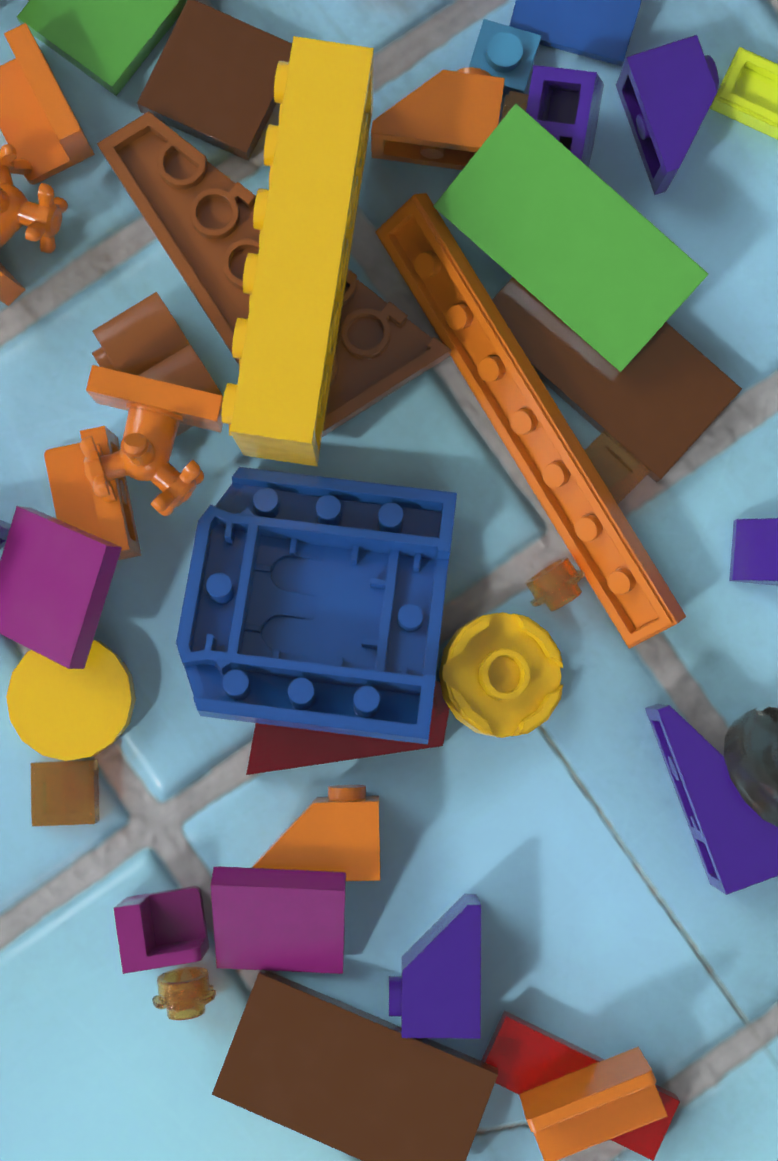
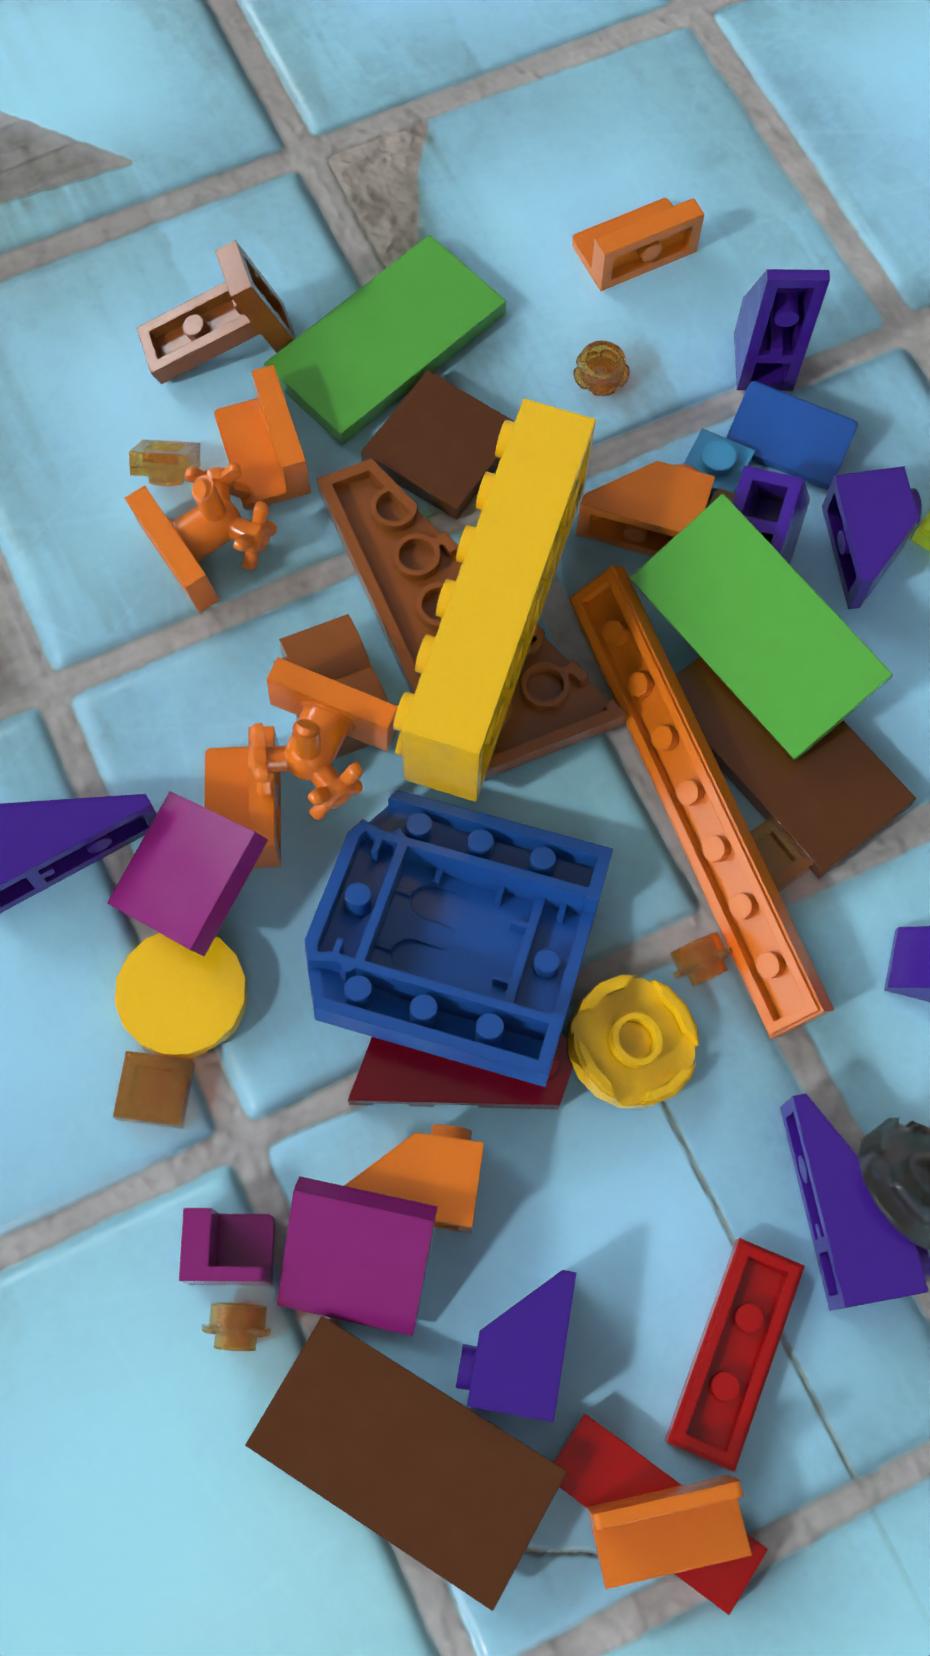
camera: 10 degrees right, 15 degrees down
none -> red tile [664,1238,805,1472]

